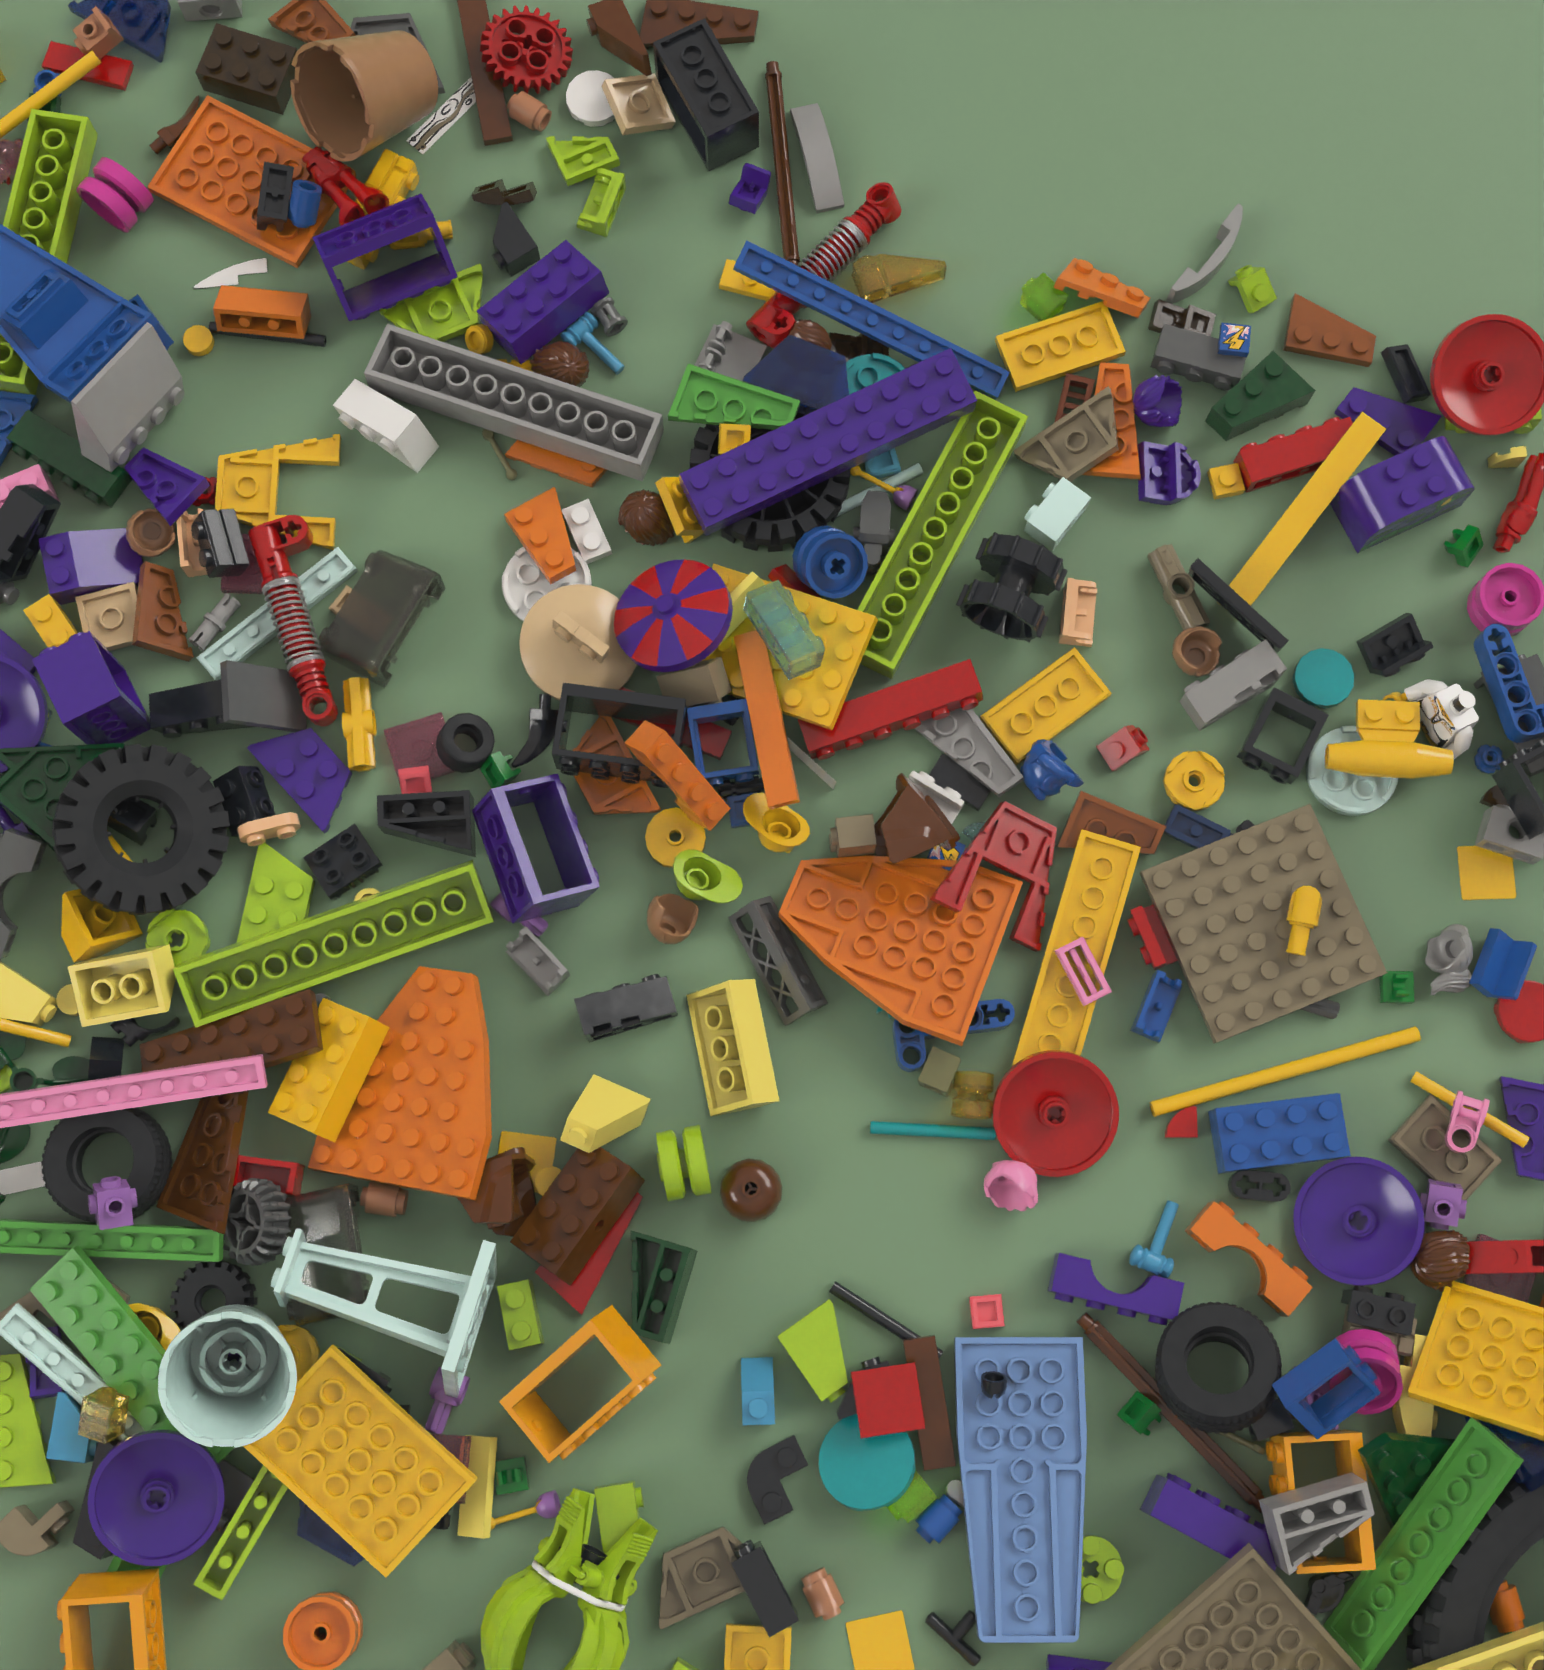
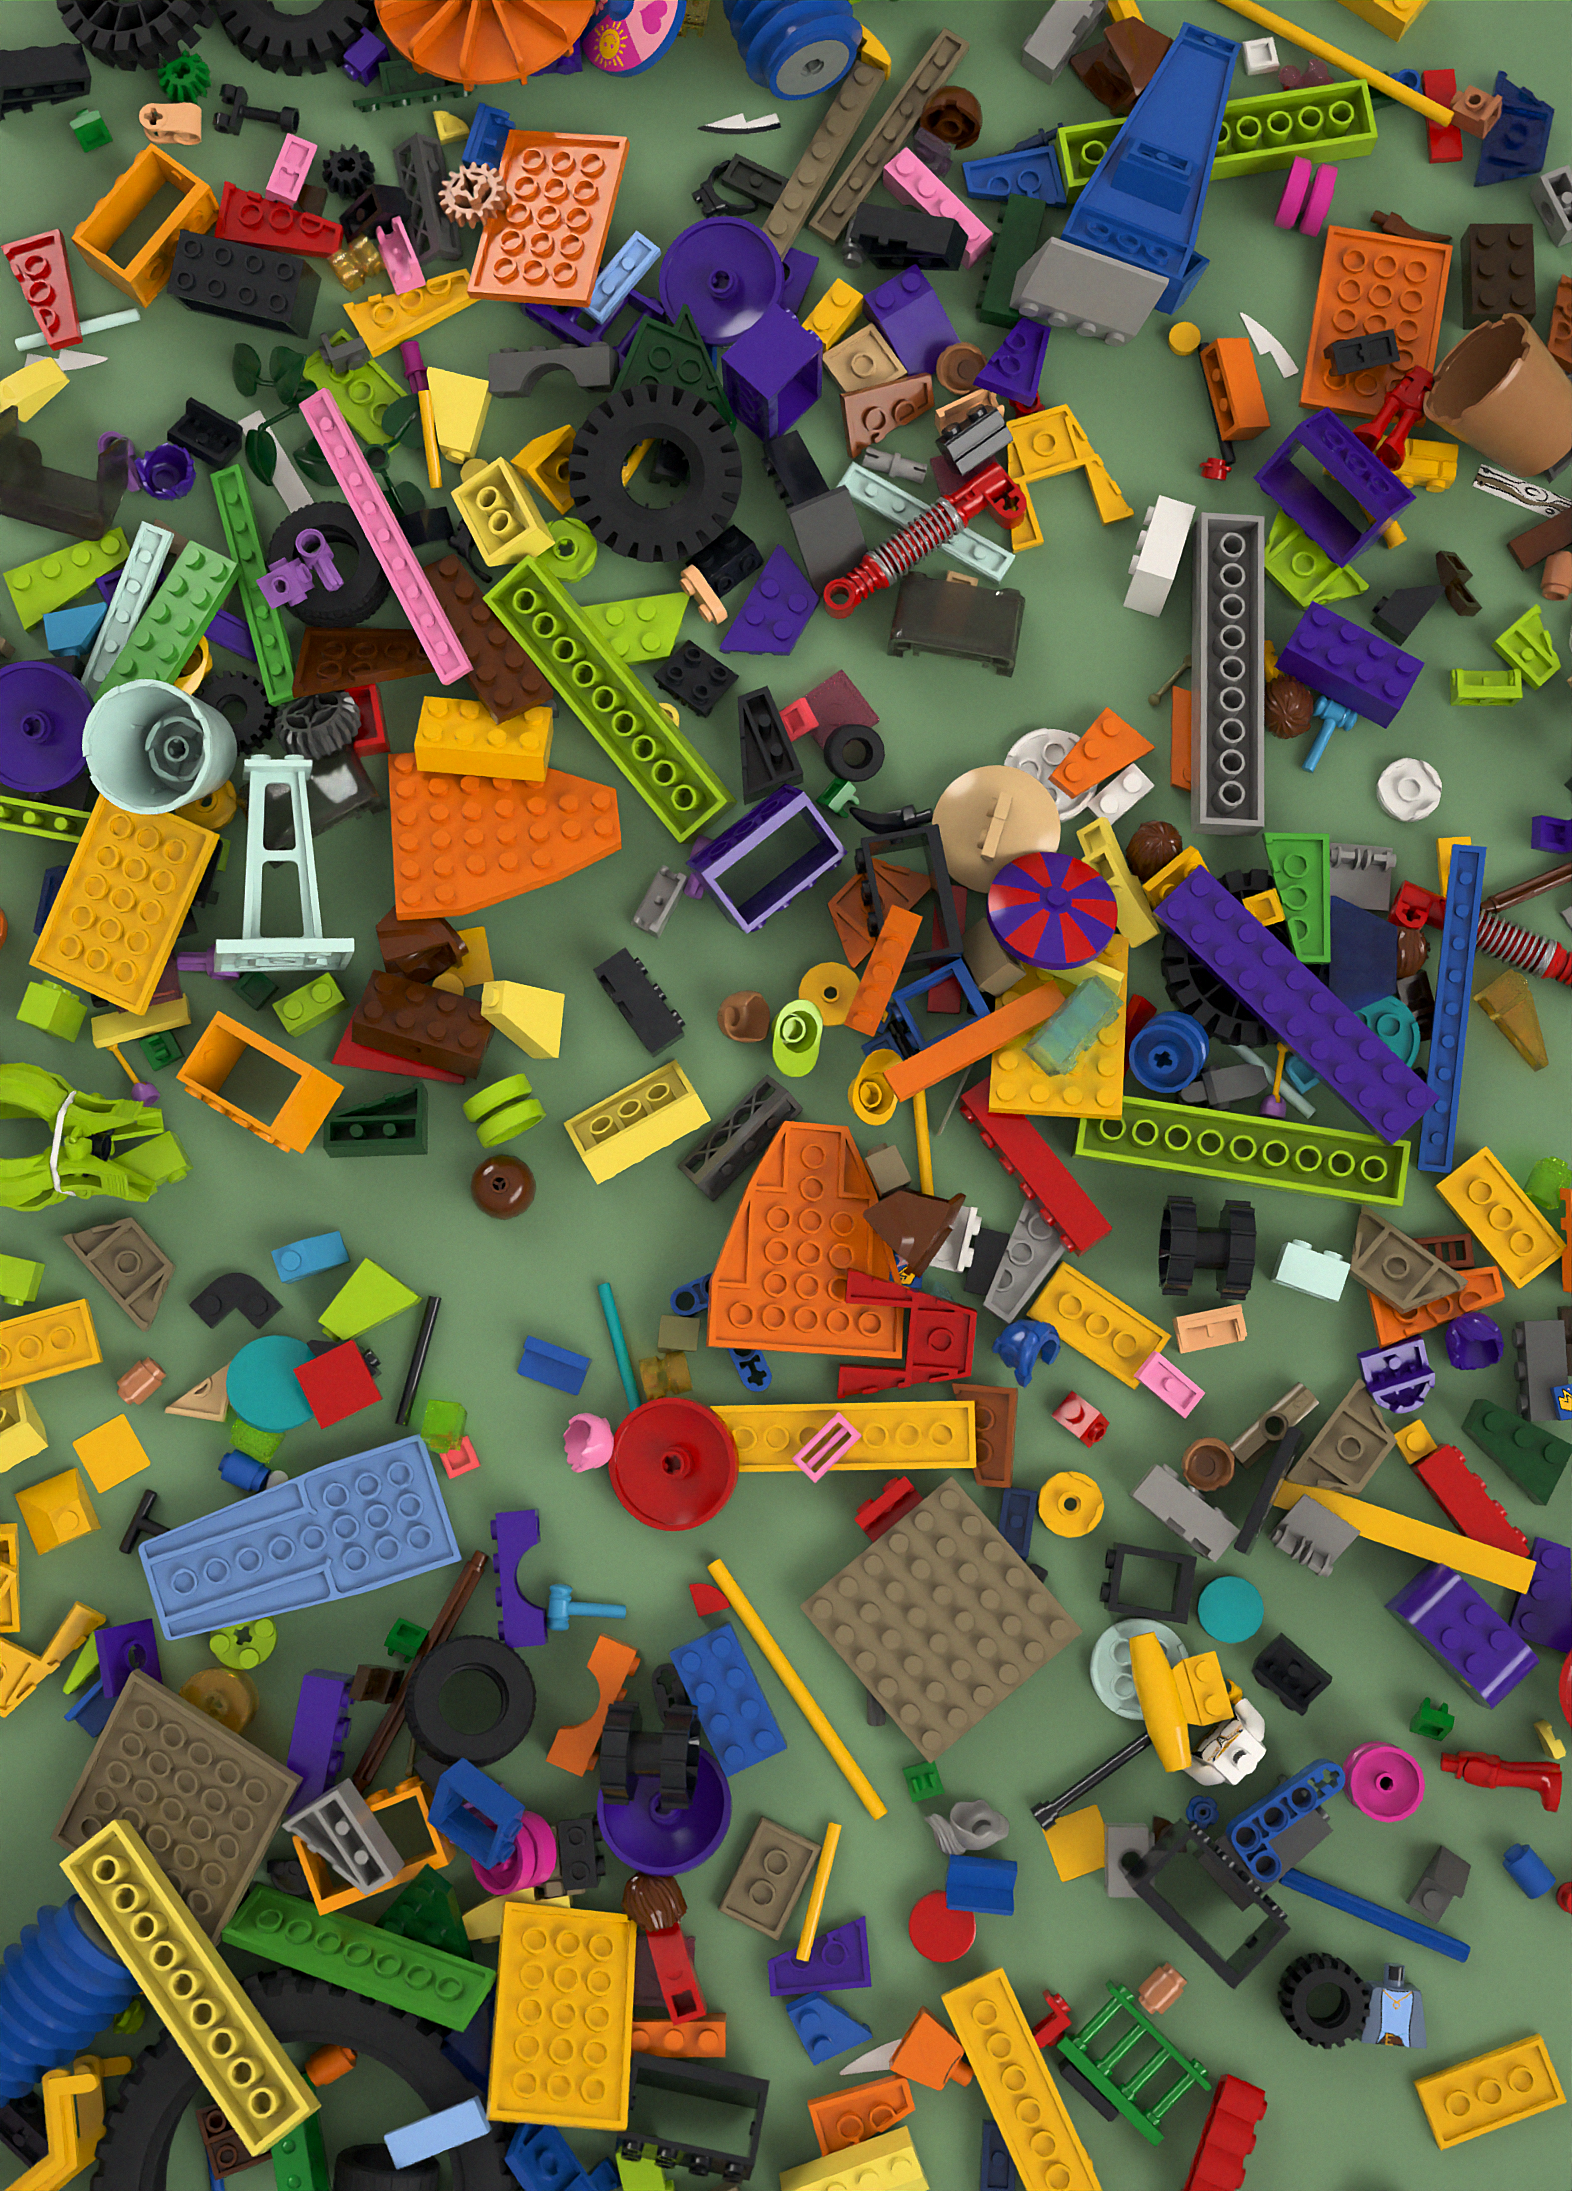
camera: 75 degrees right, 5 degrees up
clear yellow brick [78,1387,130,1444] -> none
blue brick [287,180,322,228] -> none
yellow piece [342,677,377,772] -> none
nougat brick [360,1181,409,1217] -> none
yellow tile [465,324,494,354] -> none
dark grey bush [590,297,628,337] -> none
black window [731,1539,799,1638] -> none
reddish brown tile [903,1335,956,1471] -> none
black hinge [981,1371,1007,1399] -> none
blue hinge [1130,970,1182,1043] -> none
yellow arm [1286,886,1322,956] -> none
medium lavender brick [1419,1179,1467,1230] -> none
bright pink piece [1445,1090,1490,1153] -> none
none -> lime brick [16,979,88,1043]
none -> tan tile [165,1361,232,1422]
none -> clear yellow wheel [178,1665,259,1735]
none -> dark purple tile [204,608,258,664]
none -> dark green plate [231,972,279,1012]
none -> medium lavender axle [296,529,343,592]
none -> dark brown slope [348,1664,405,1704]
none -> clear neon green brick [420,1399,468,1454]
none -> blue panel [517,1335,592,1395]
none -> black piece [599,1701,701,1809]
none -> yellow piece [913,1090,934,1196]
none -> black piece [1030,1731,1153,1832]
none -> light yellow slope [1076,817,1161,948]
none -> bright pink plate [1134,1350,1205,1419]
none -> red plate [1199,458,1232,481]
none -> light grey hinge [1267,1493,1360,1578]
none -> dark tan wing [1285,1378,1397,1496]
none -> white tile [1377,758,1442,822]

